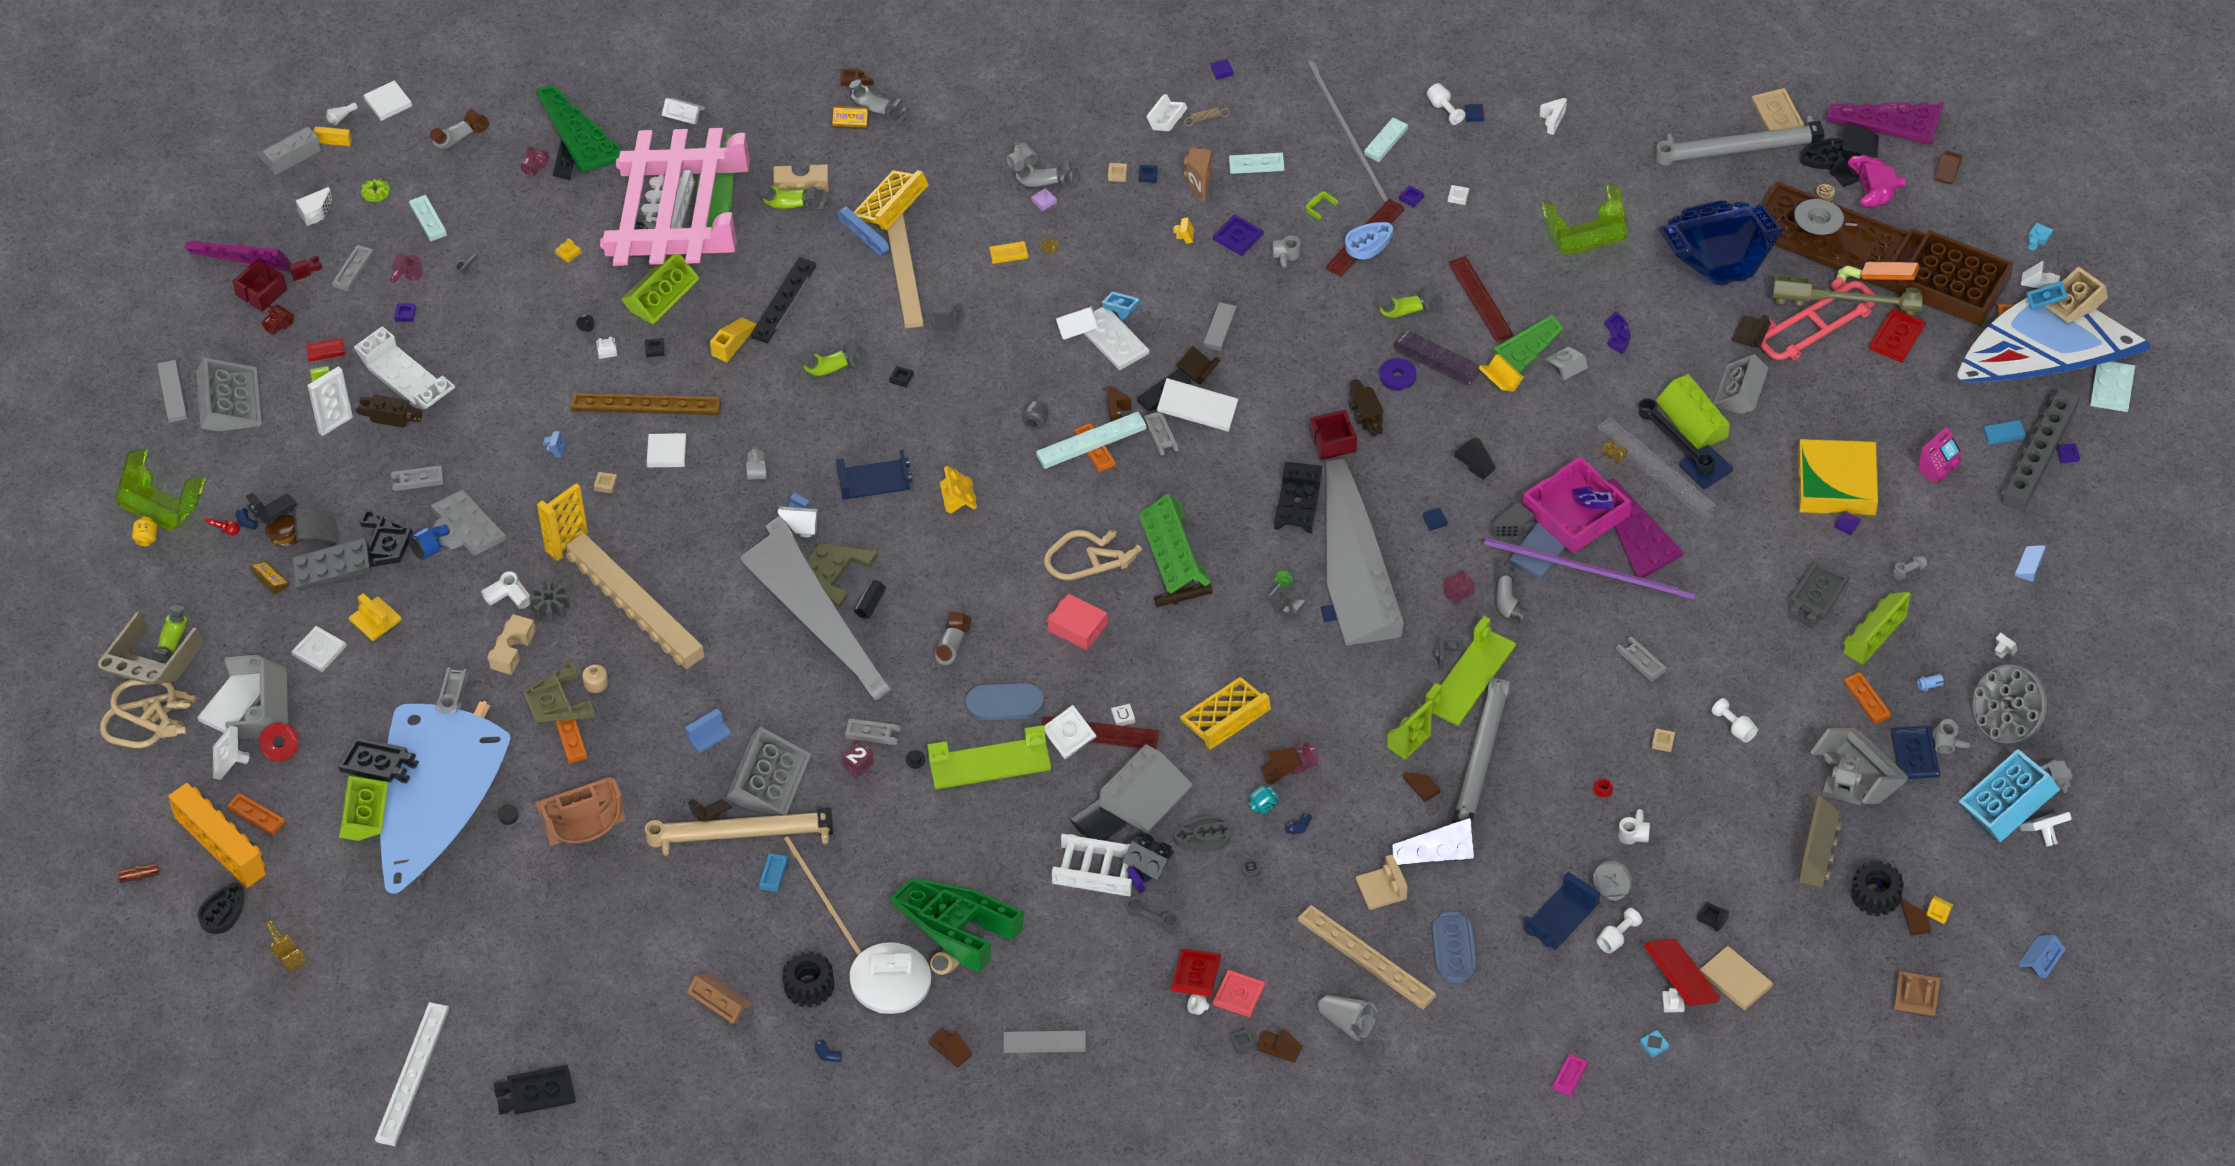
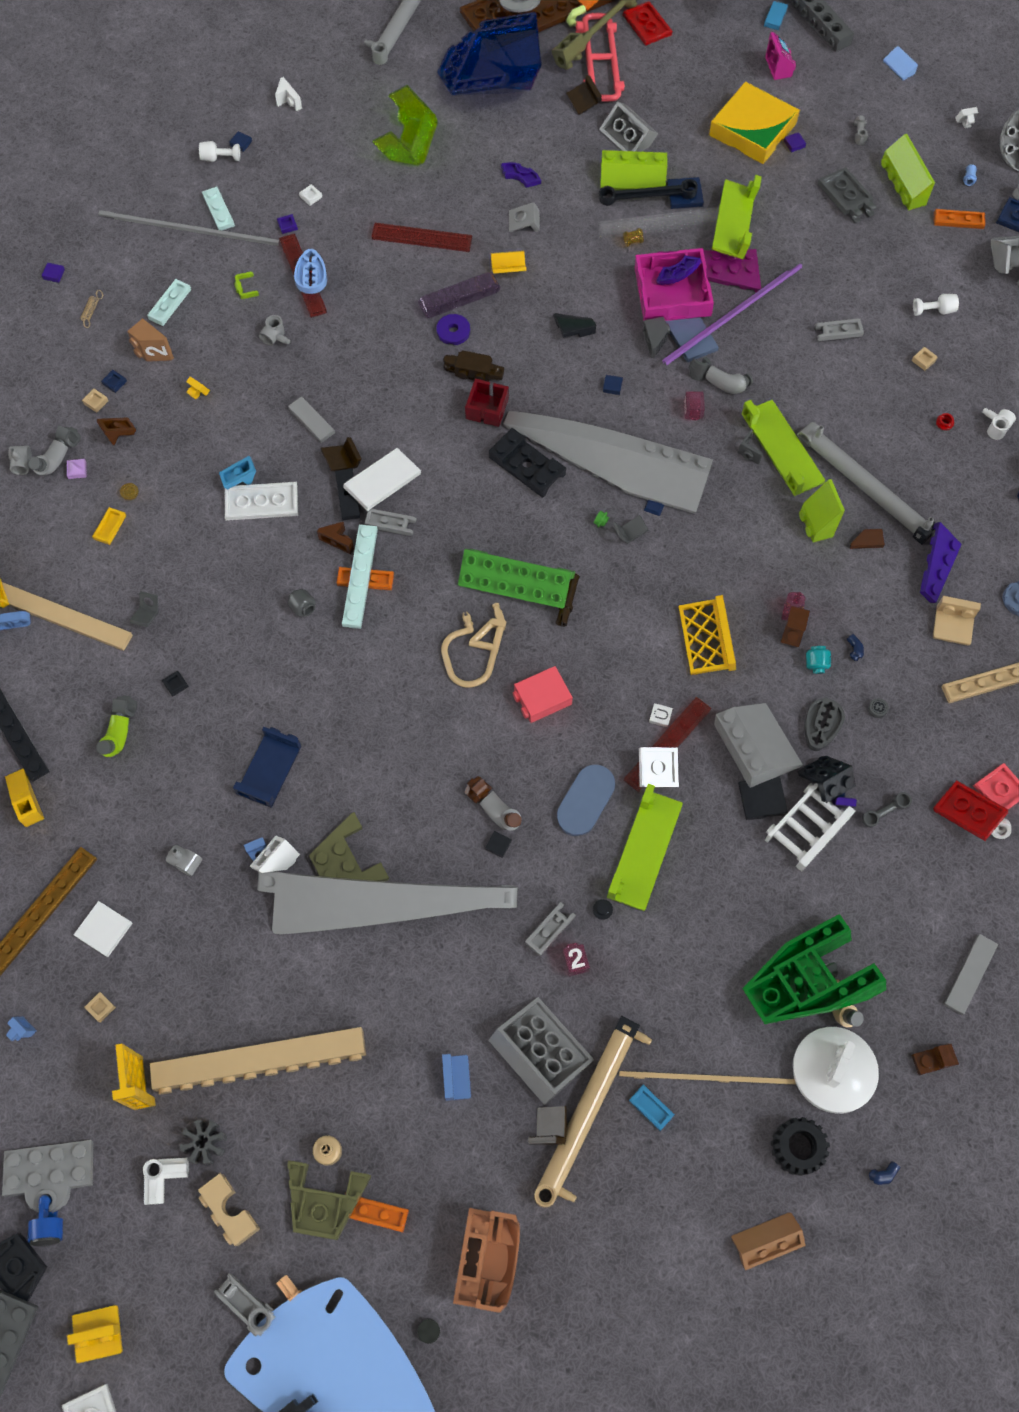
camera: 60 degrees left, 15 degrees up
black axle [854,580,886,619] -> none
yellow bracket [939,465,977,514] -> none
white panel [1056,306,1098,339] -> none
white bracket [1147,94,1187,131] -> none
dark purple tile [1213,214,1264,256] -> none
piece [1378,286,1443,319] -> none
bright green wing [1493,315,1563,373] -> none
none -> reddish brown slope [96,417,136,445]
none -> black tile [485,831,512,858]
none -> lime bracket [712,175,762,259]

